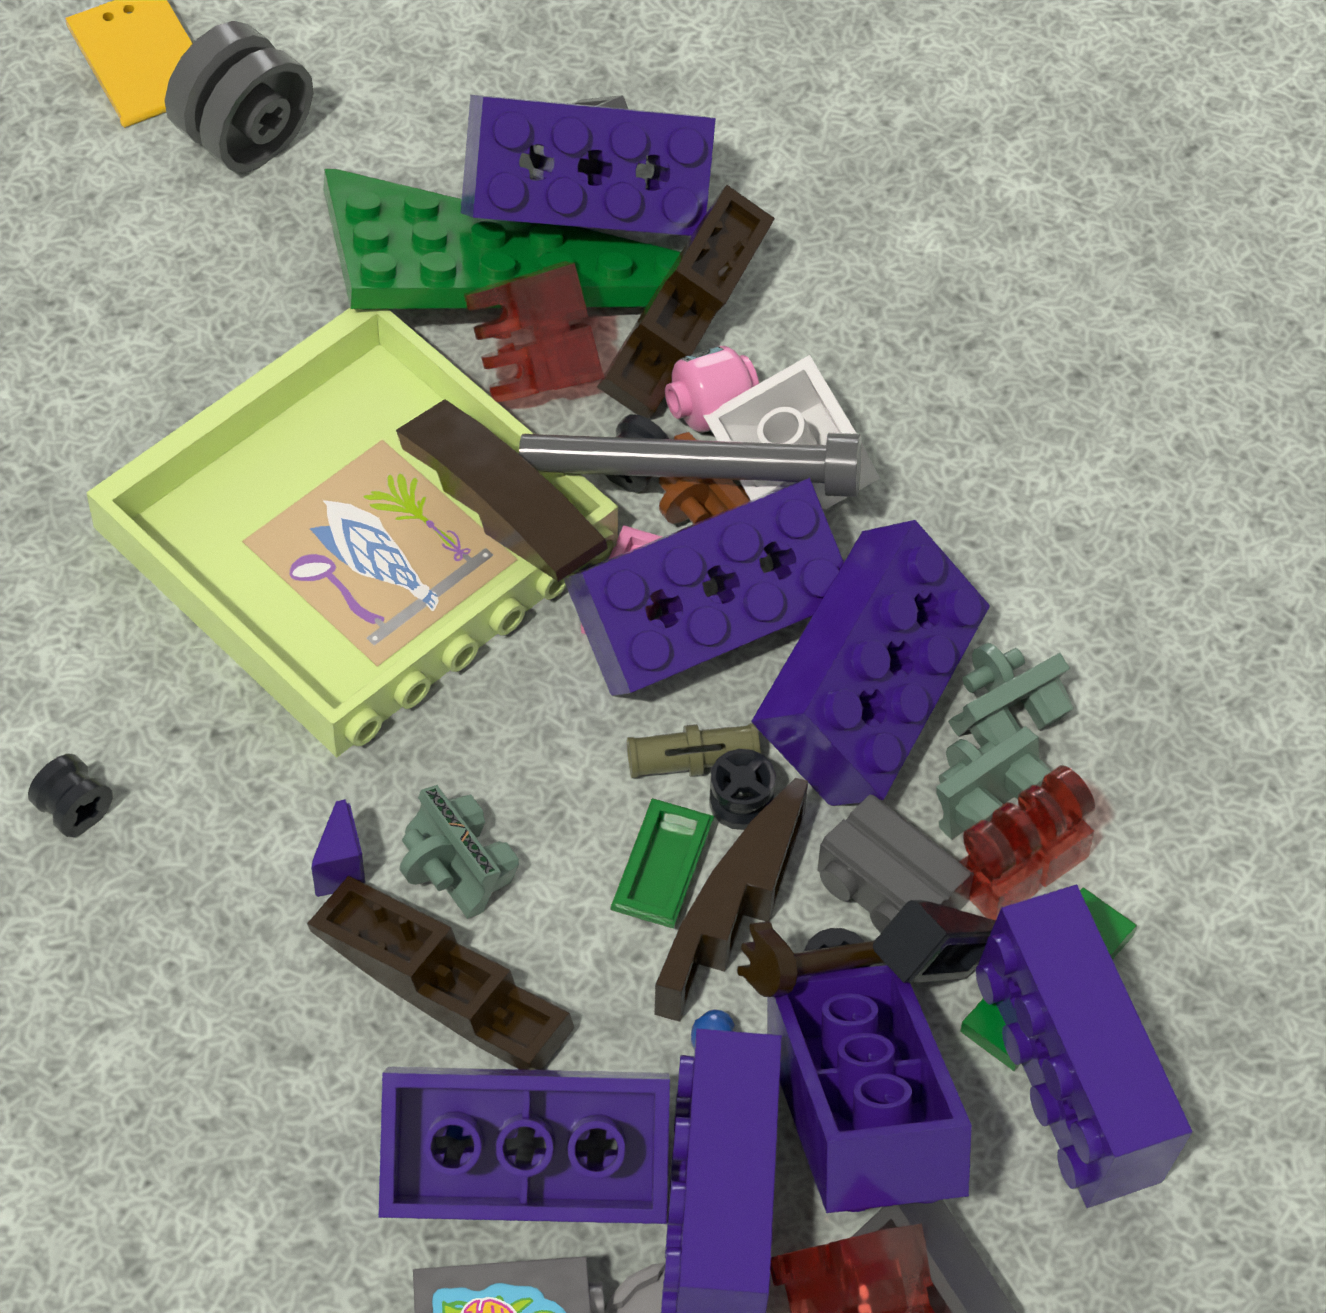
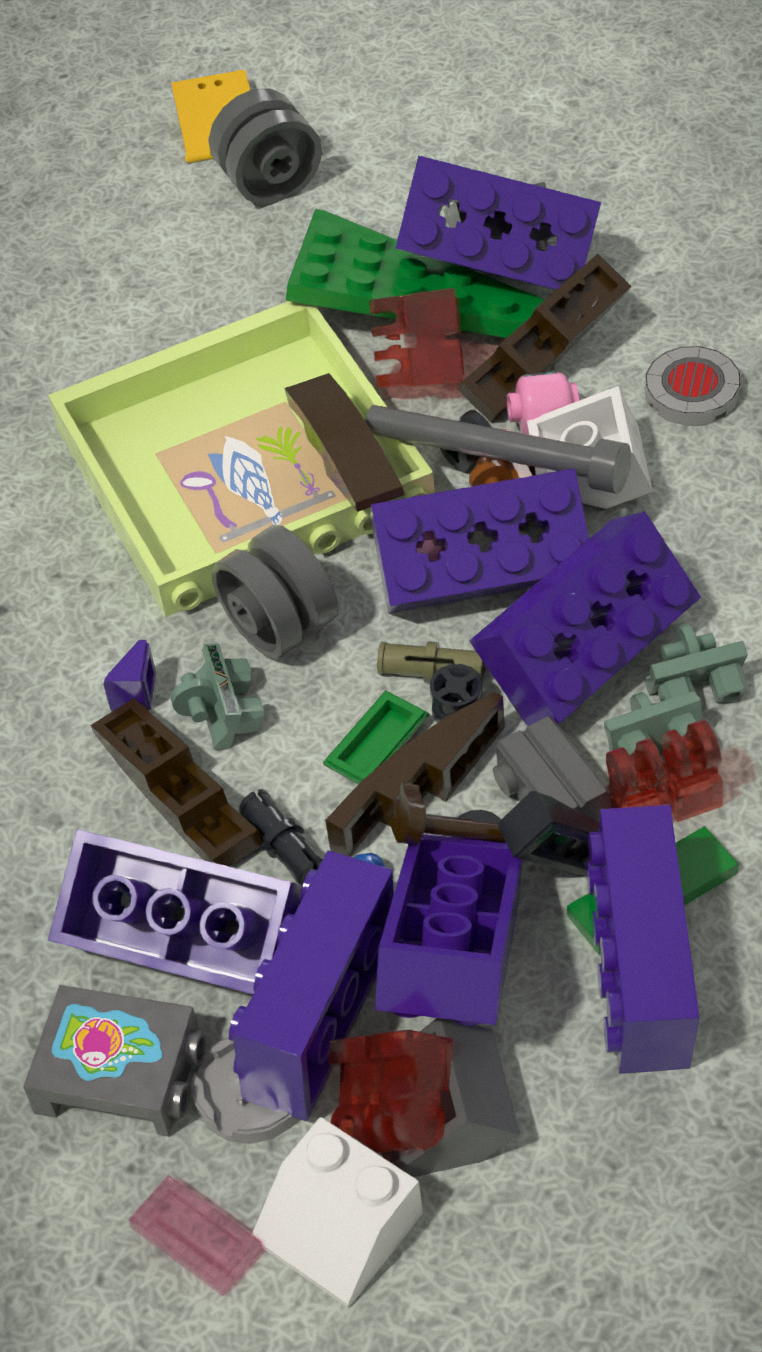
camera: 25 degrees right, 5 degrees down
none -> dark grey wheel [211,525,338,659]
none -> black pin [239,789,323,885]
none -> tile [645,346,741,426]

